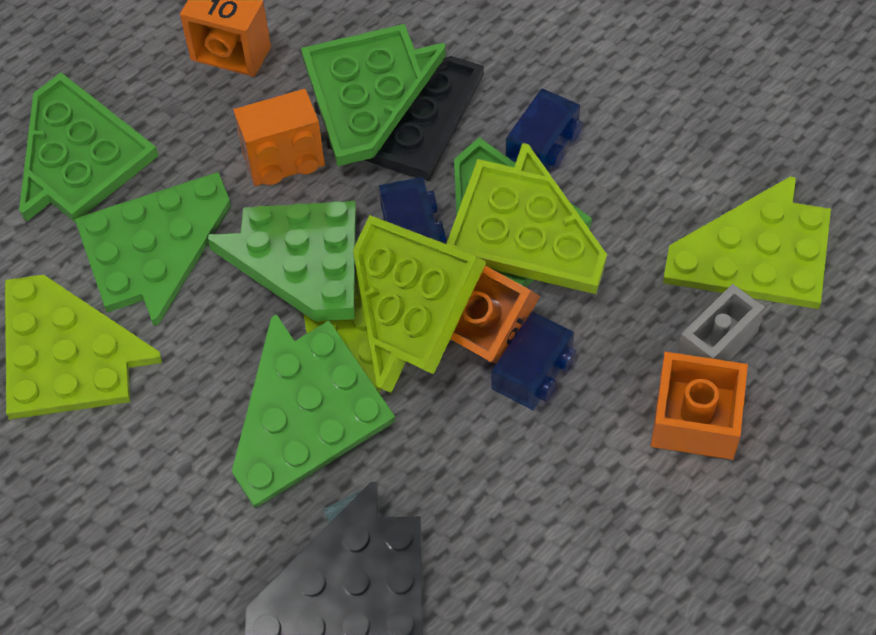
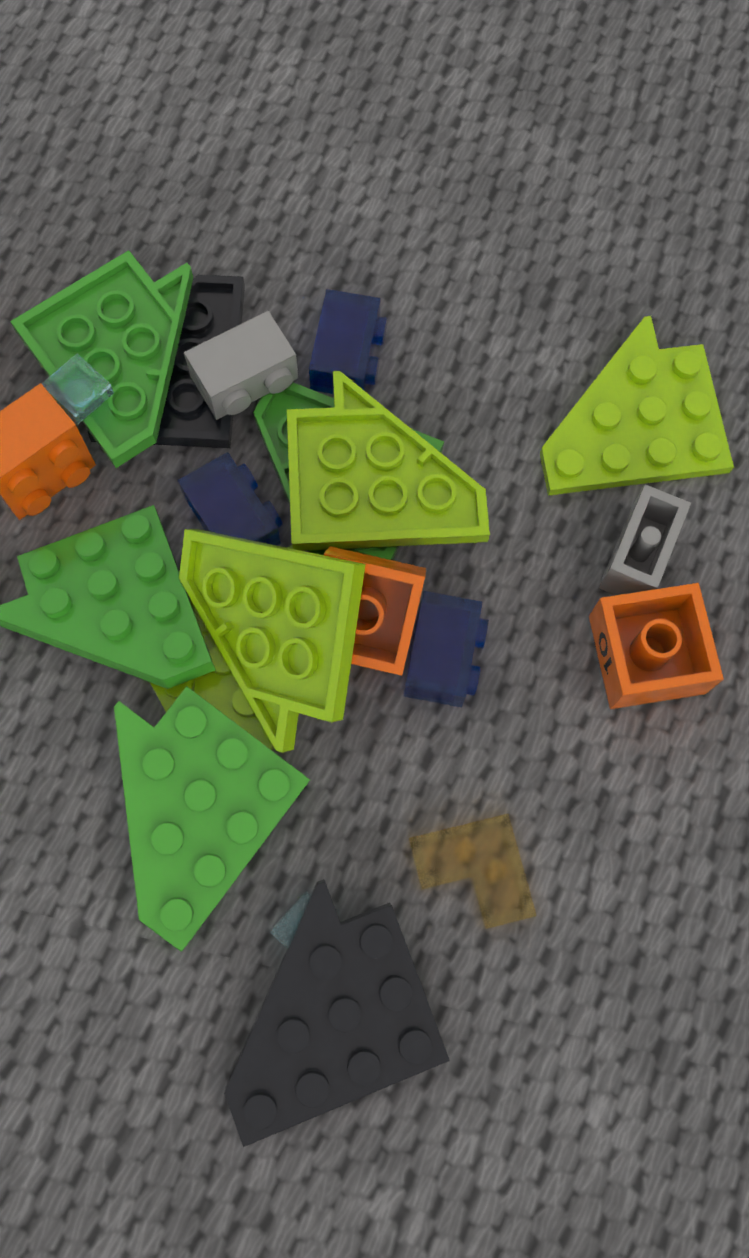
camera: 25 degrees left, 15 degrees up
none -> clear light blue plate [41,353,114,424]
none -> light grey brick [184,311,298,420]
none -> clear yellow tile [408,814,537,929]

